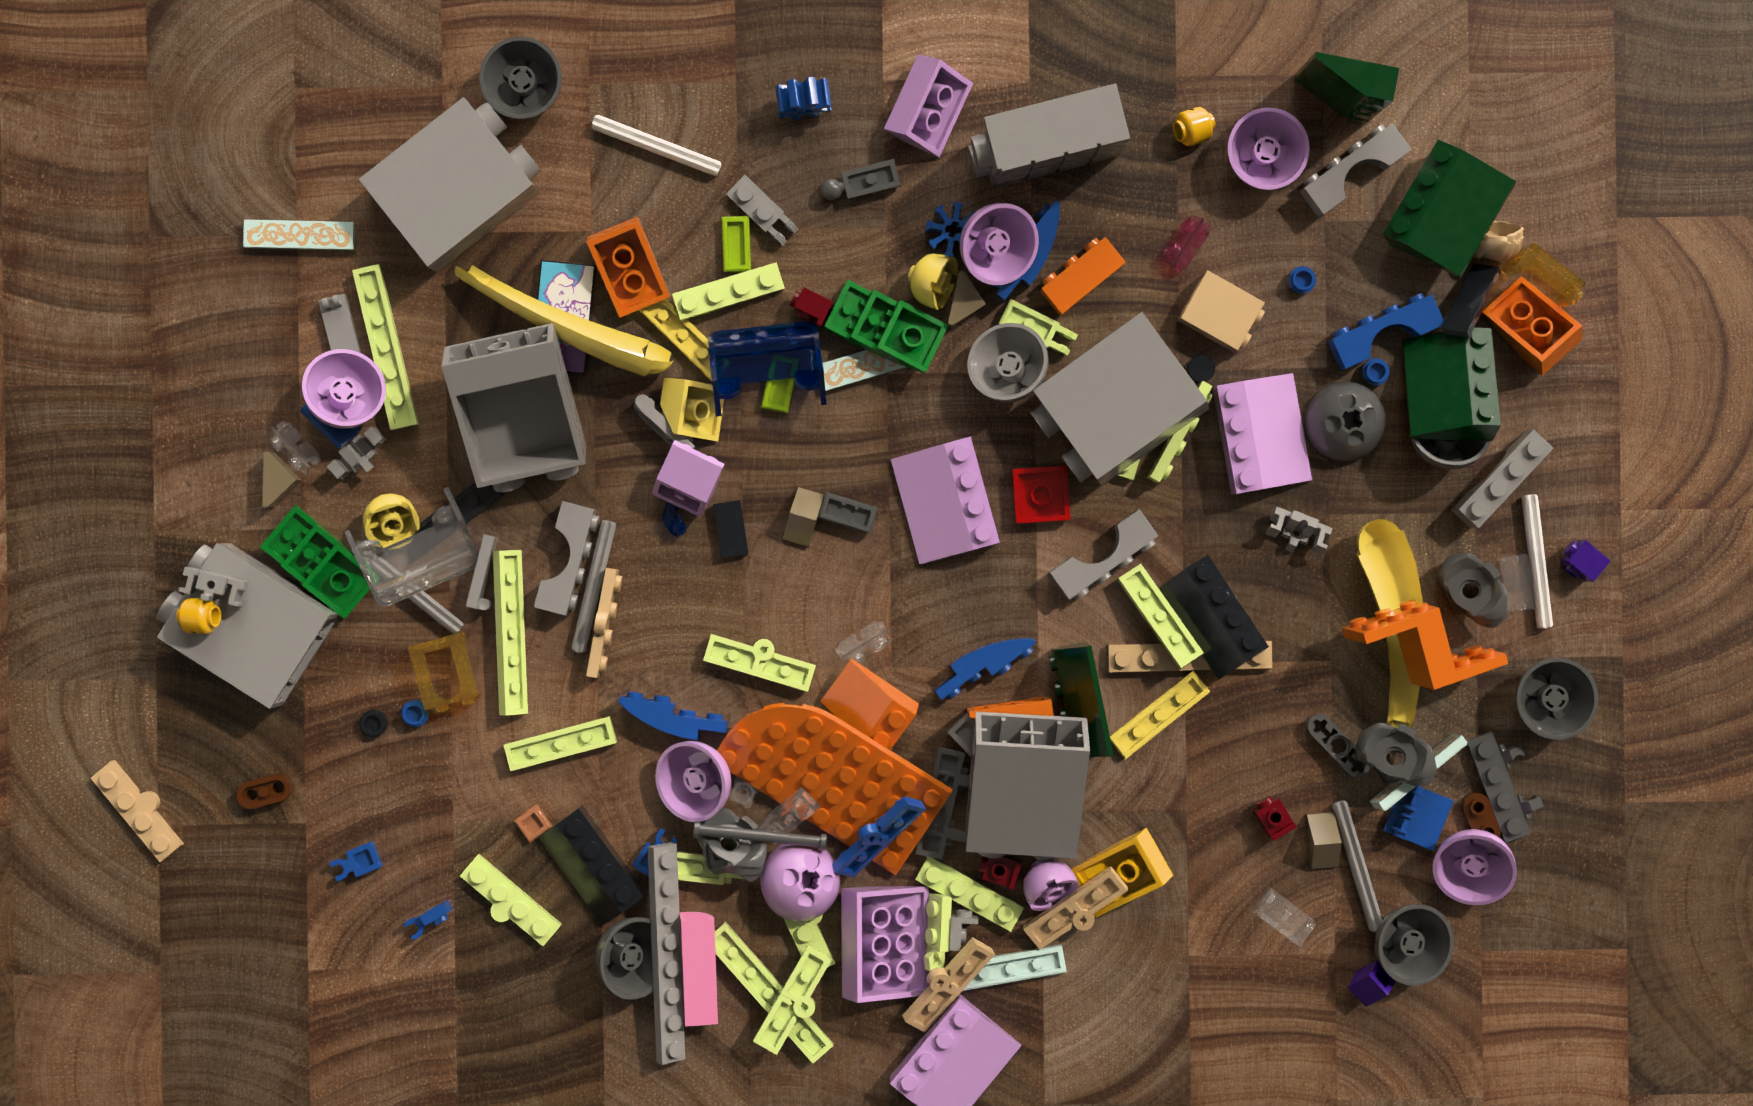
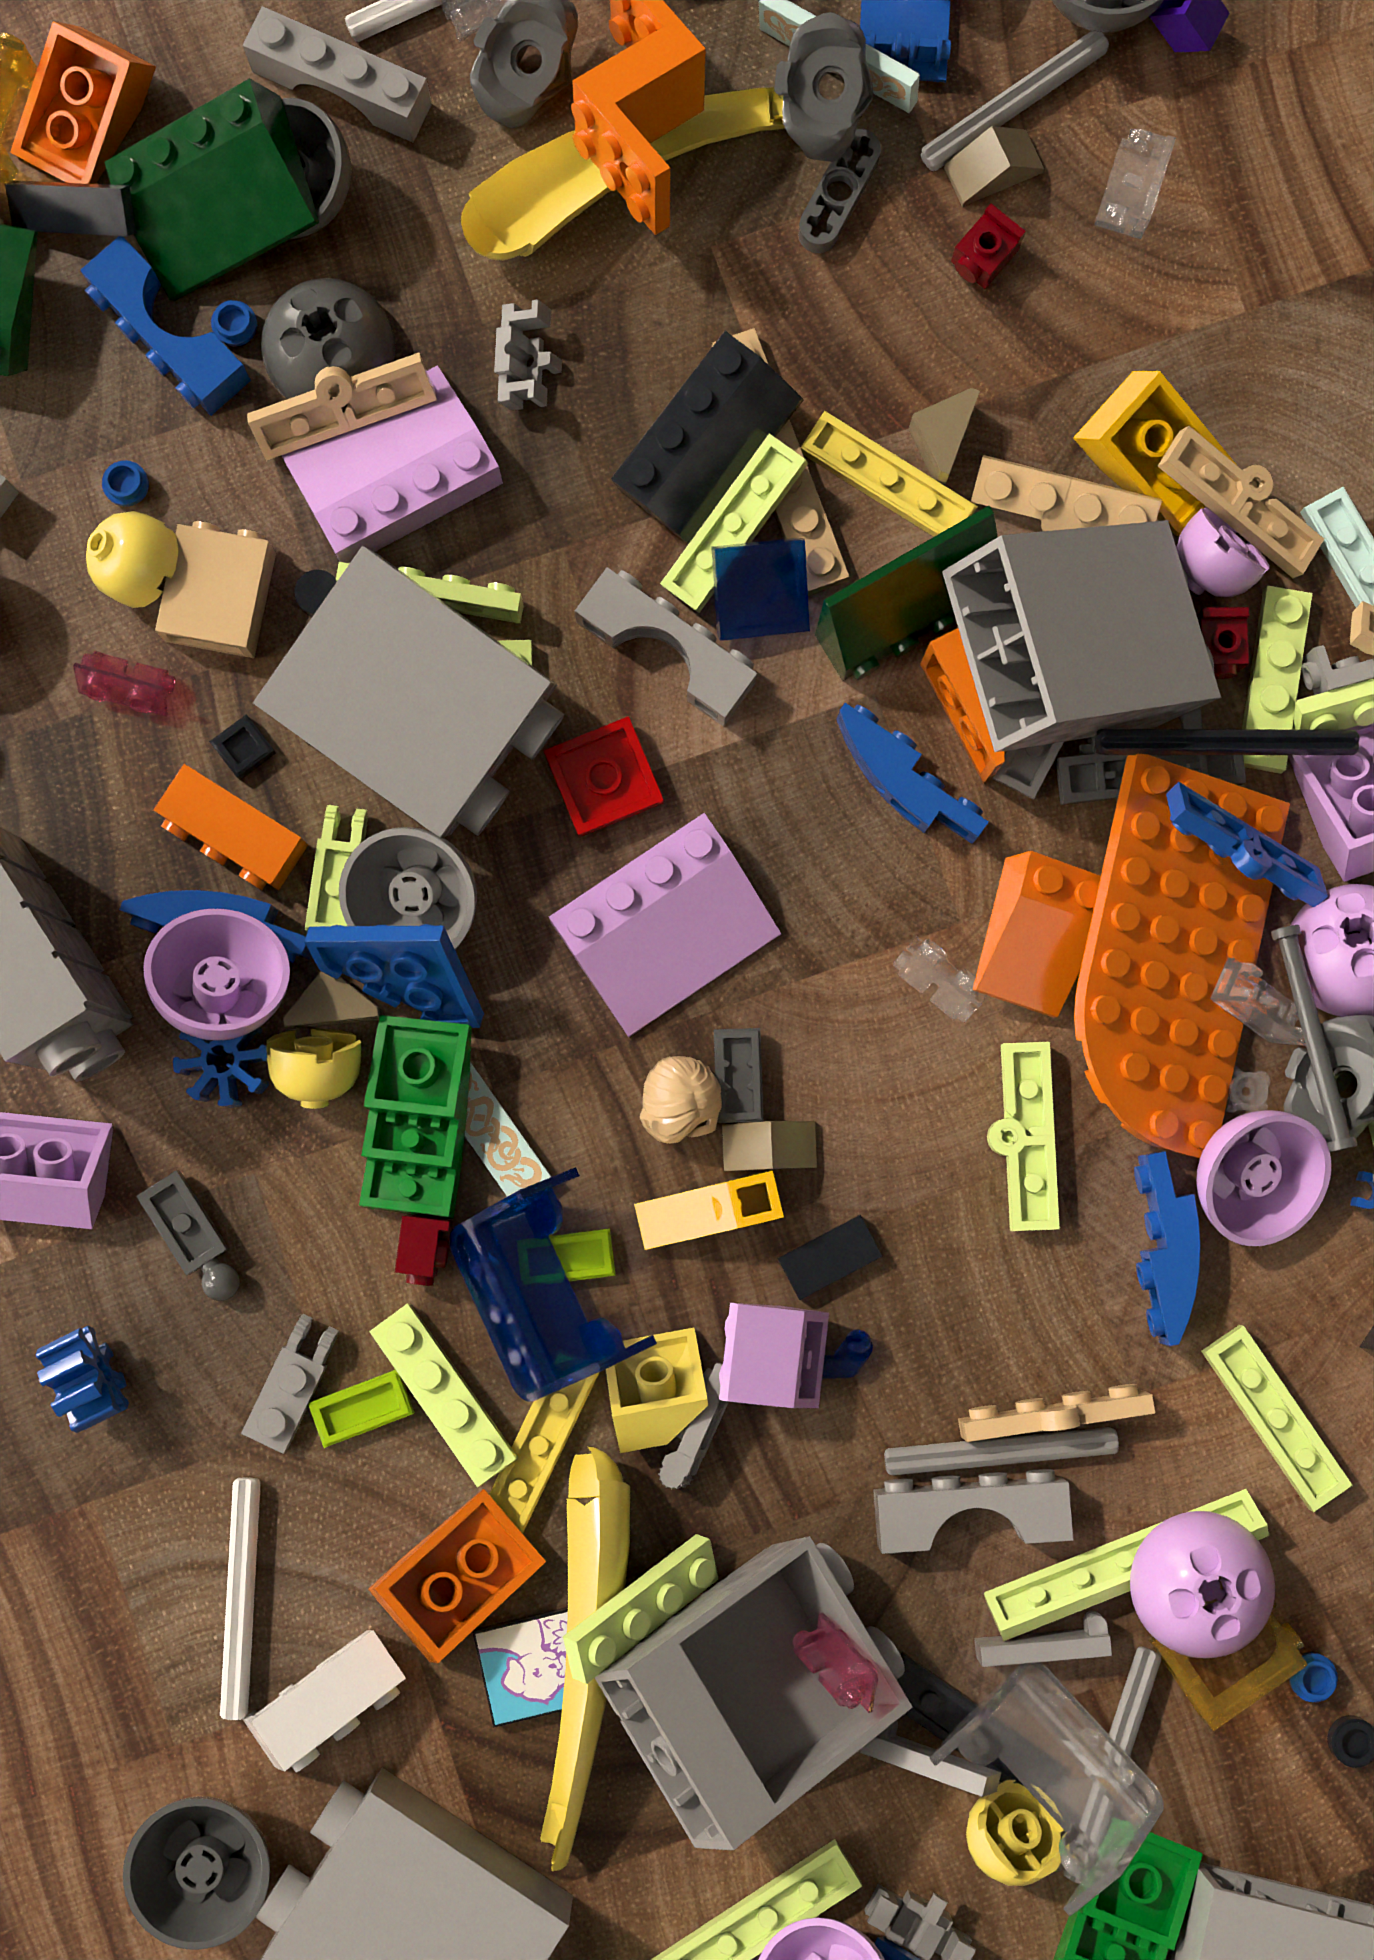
camera: 120 degrees left, 5 degrees down
none -> light yellow cylinder [86,511,178,608]
none -> black tile [209,714,276,780]
none -> white wedge [243,1630,406,1772]
none -> tan hinge [247,353,437,461]
none -> blue plate [304,924,484,1028]
none -> yellowish green plate [563,1534,718,1684]
none -> yellow slope [634,1171,784,1250]
none -> tan hair [640,1056,722,1144]
none -> clear blue tile [711,537,810,641]
none -> clear pink hinge [792,1612,878,1713]
none -> light grey hinge [860,1720,1001,1797]
none -> dark tan slope [908,388,980,486]
none -> tan hinge [971,455,1162,531]
none -> black axle [1095,729,1360,755]
none -> lavender piece [1130,1511,1275,1658]

